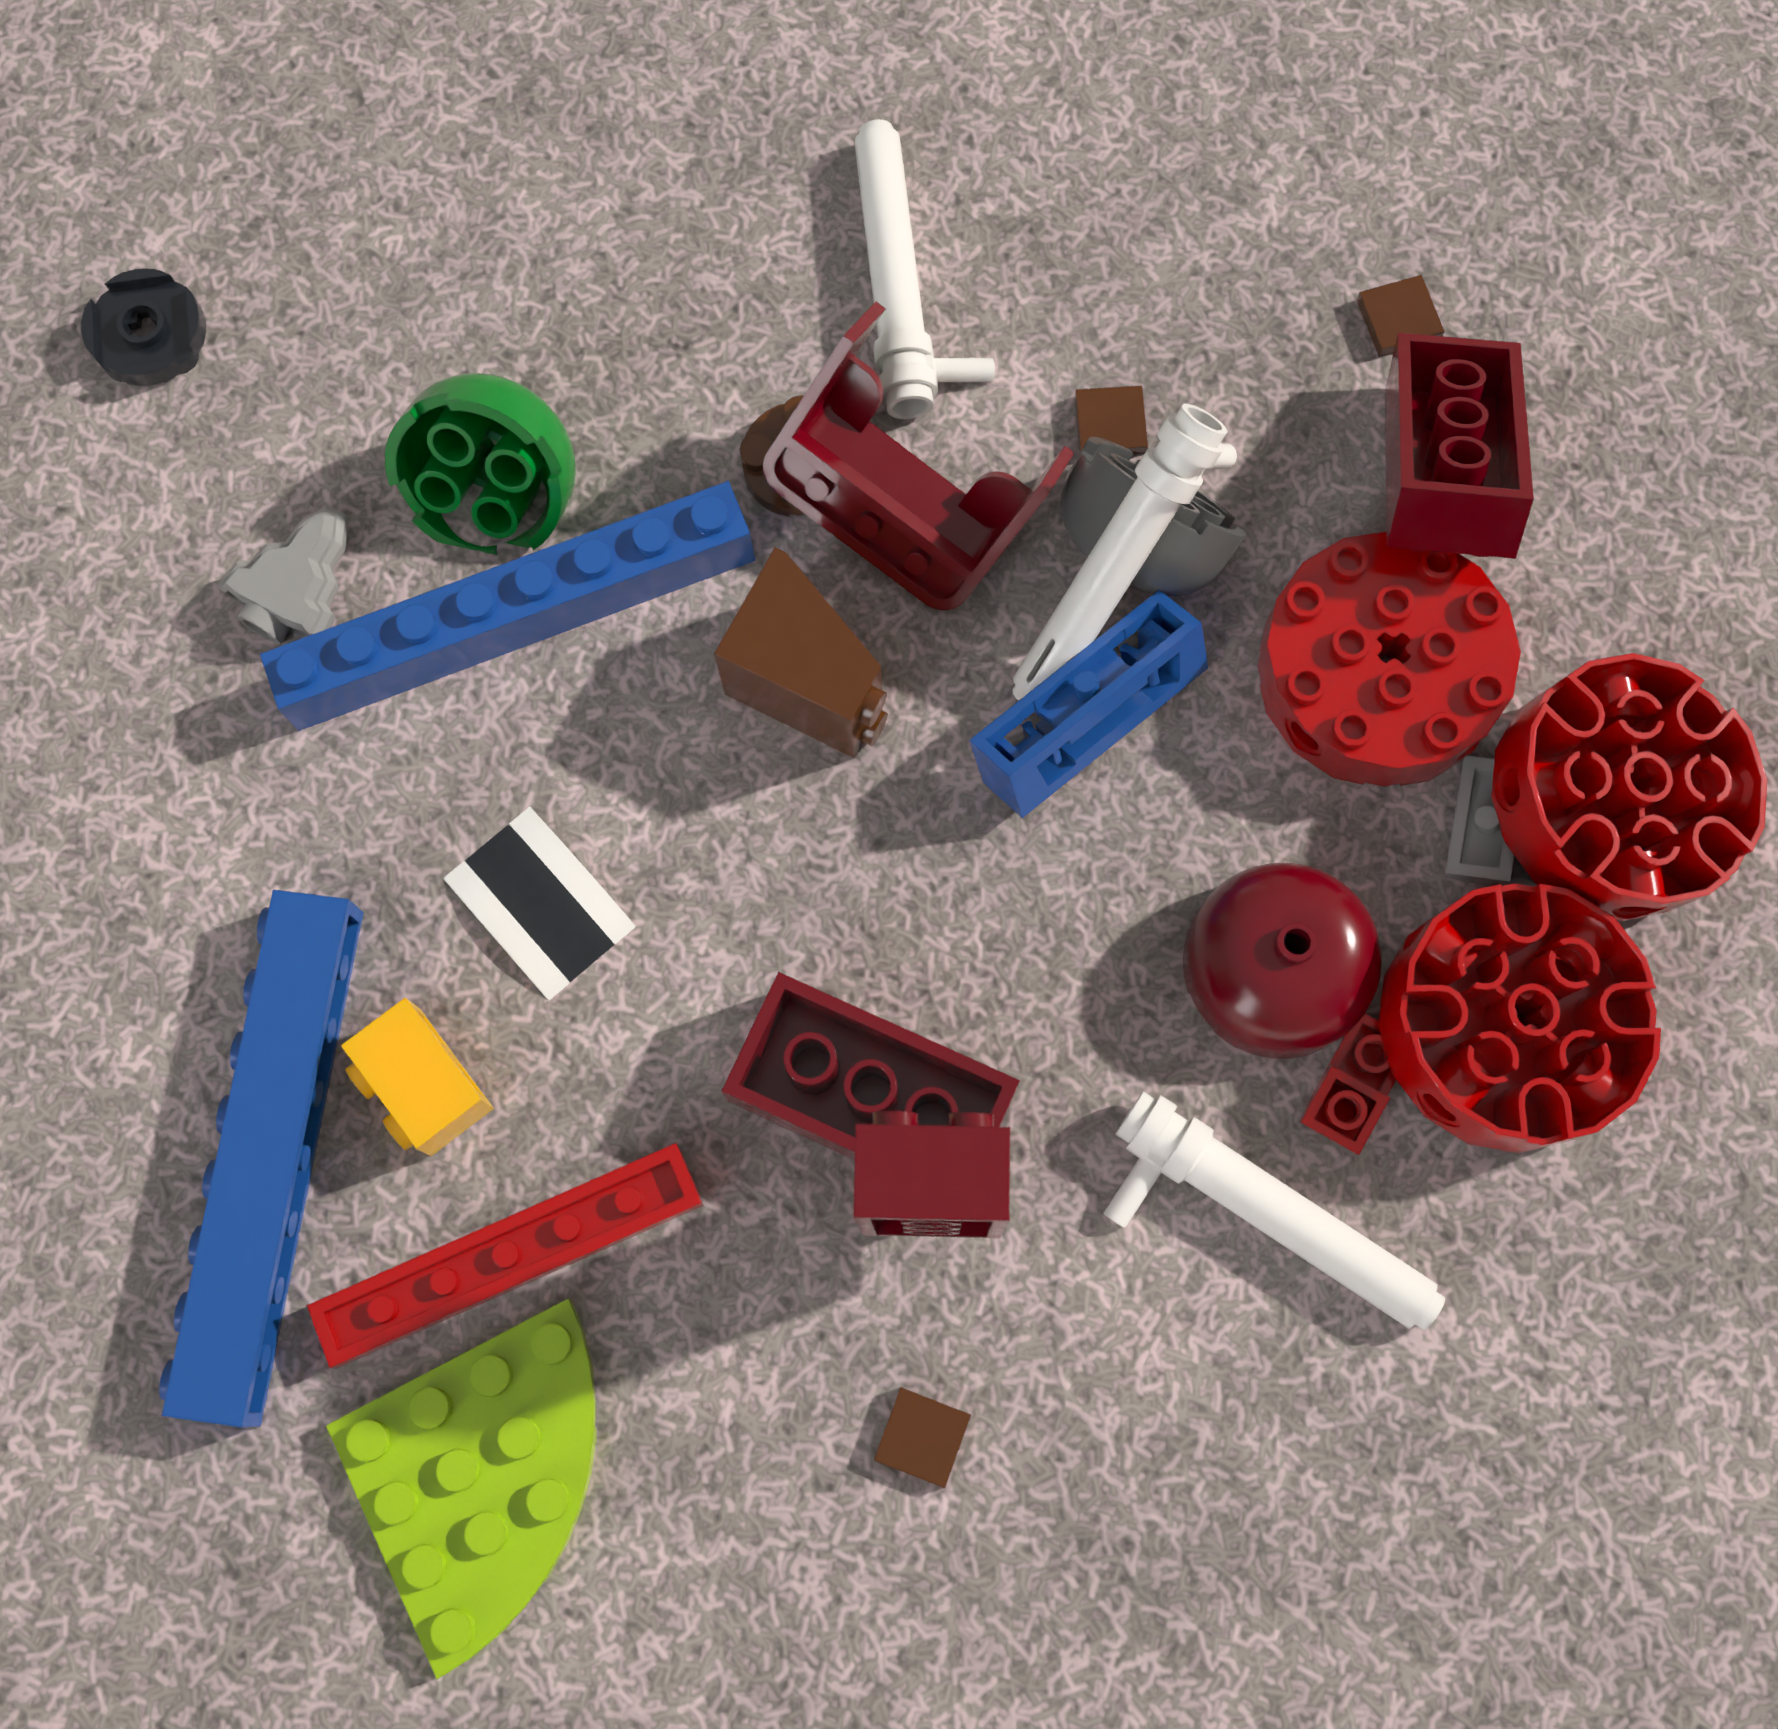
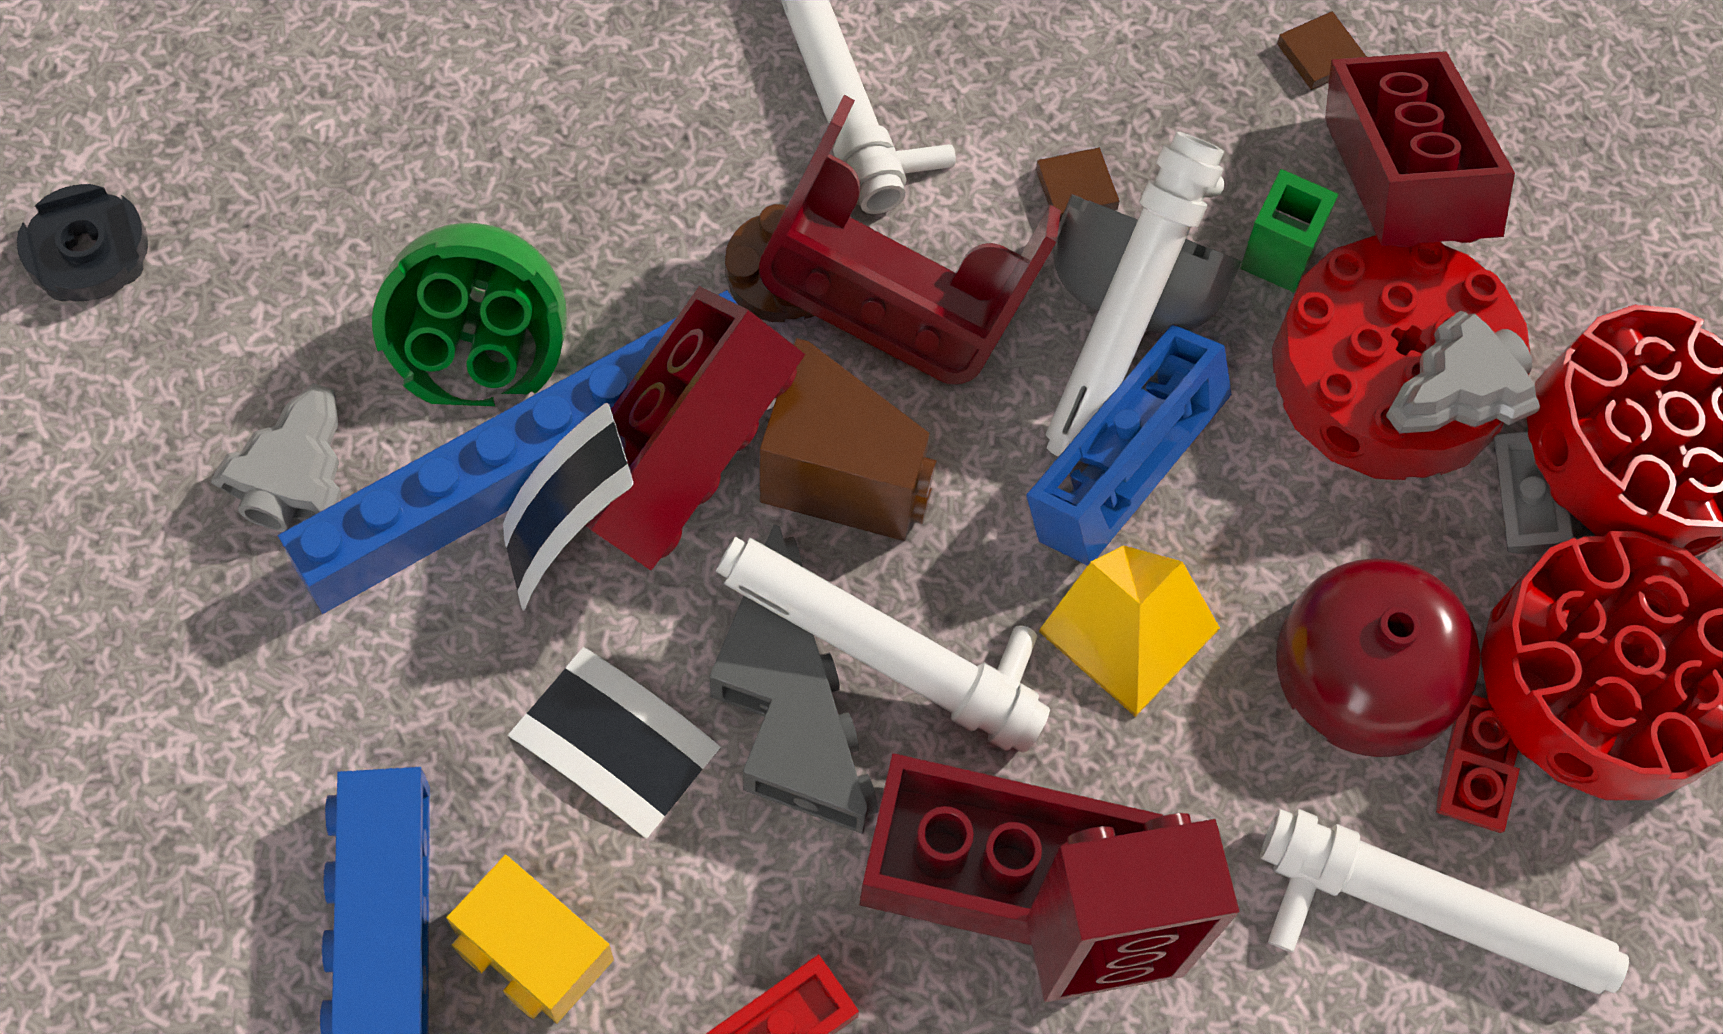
camera: 20 degrees left, 10 degrees down
none -> sticker [503,403,633,611]
none -> dark red brick [585,286,806,571]
none -> dark grey slope [709,524,878,834]
none -> white cylinder [715,537,1050,753]
none -> yellow slope [1039,545,1220,717]
none -> green brick [1240,169,1339,293]
none -> light grey rock [1386,311,1540,433]

